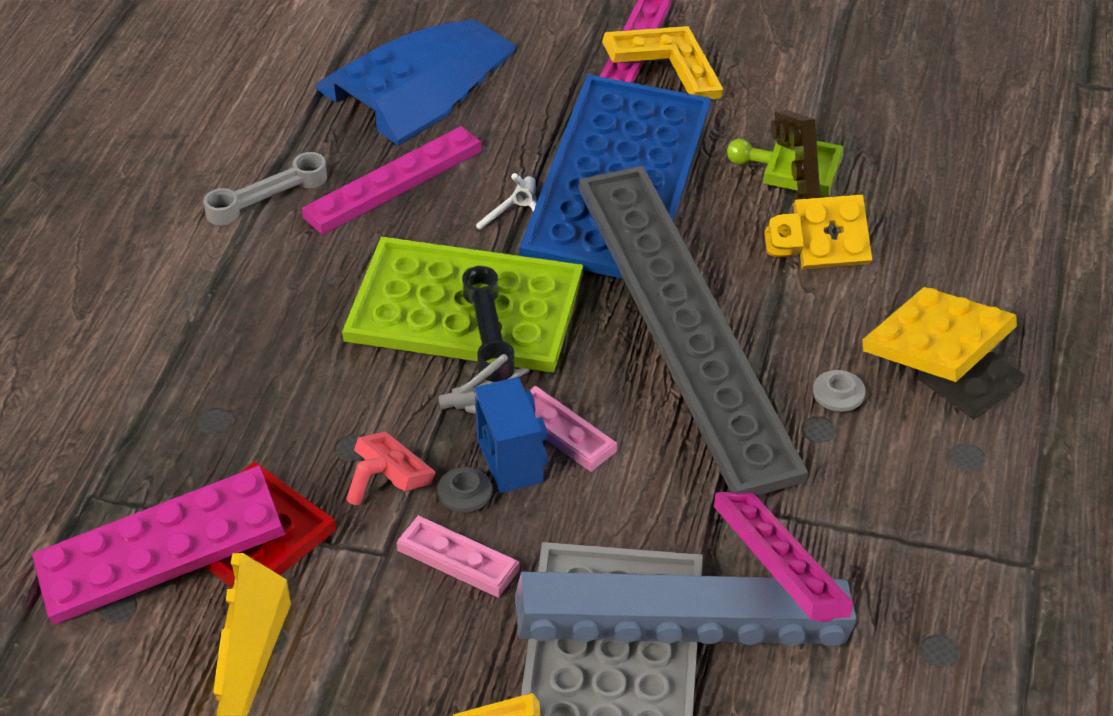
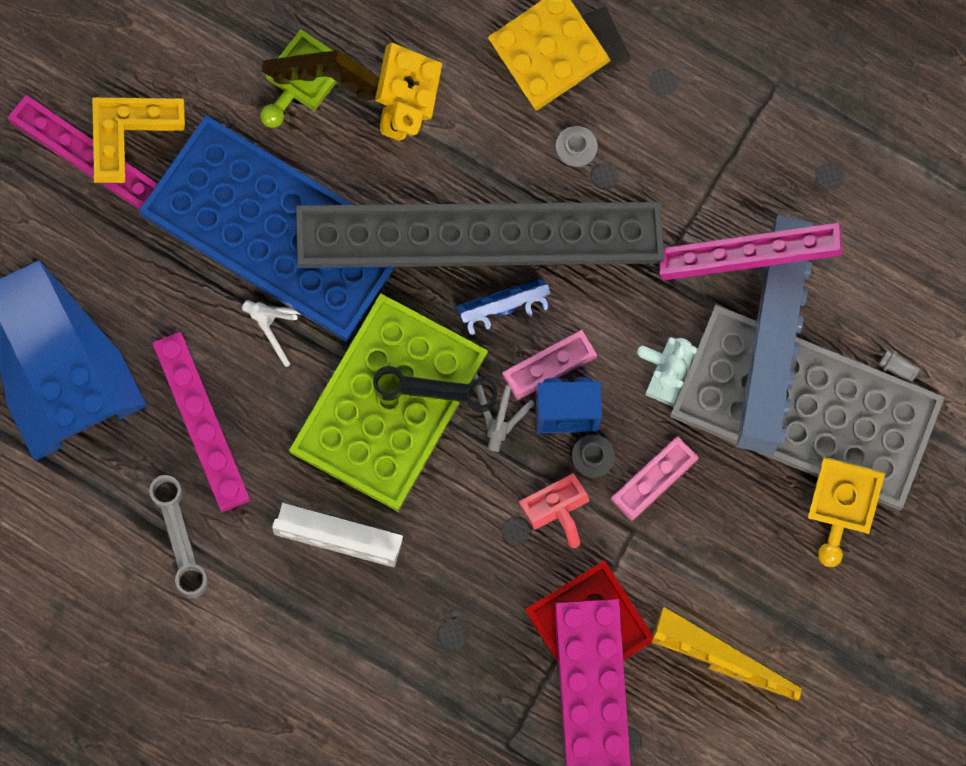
camera: 80 degrees left, 30 degrees up
none -> white fence [272,503,403,568]
none -> plate [455,278,550,335]
none -> light aqua piece [637,337,697,407]

